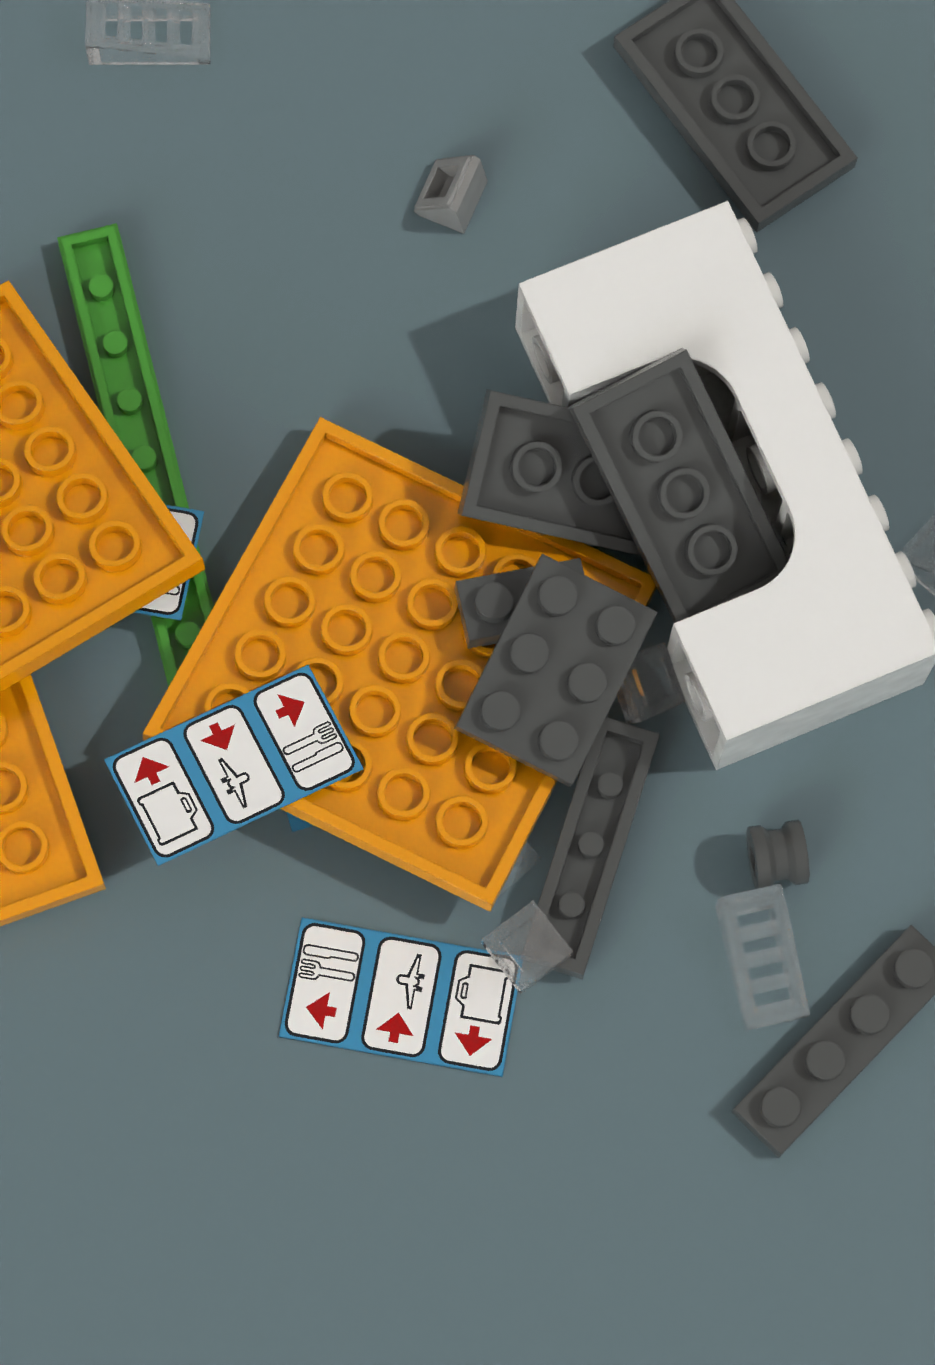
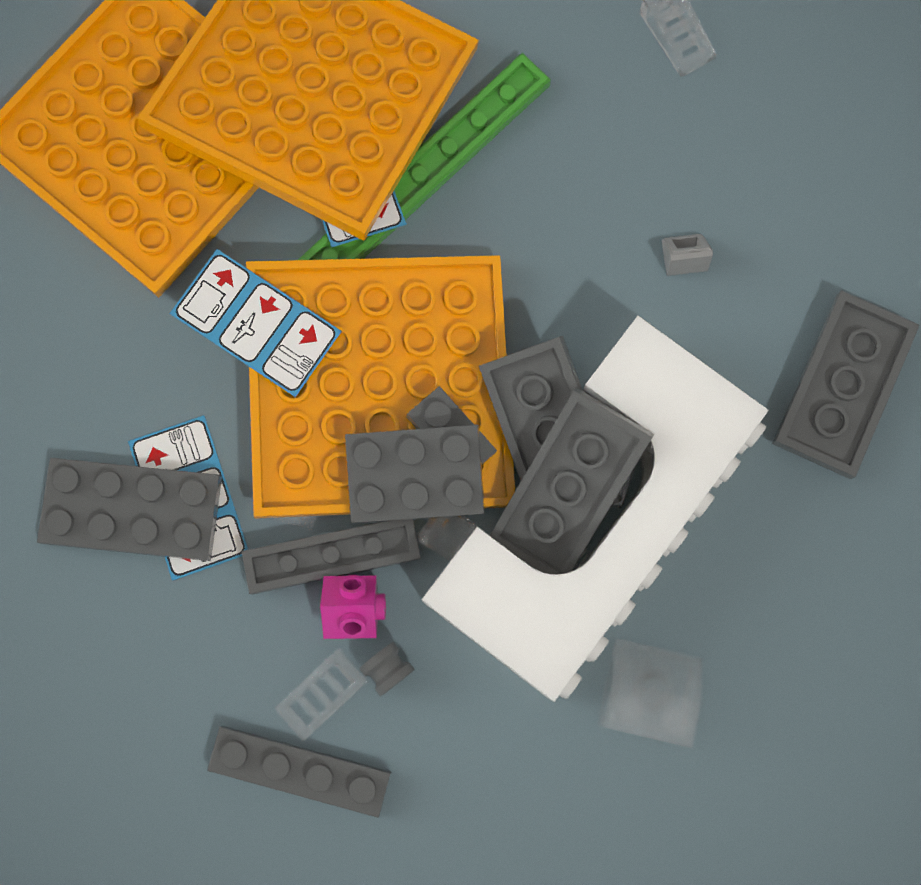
camera: 65 degrees right, 5 degrees up
clear tile [481,900,573,994] -> none
none -> dark grey plate [37,458,222,561]
none -> dark pink brick [320,575,386,639]

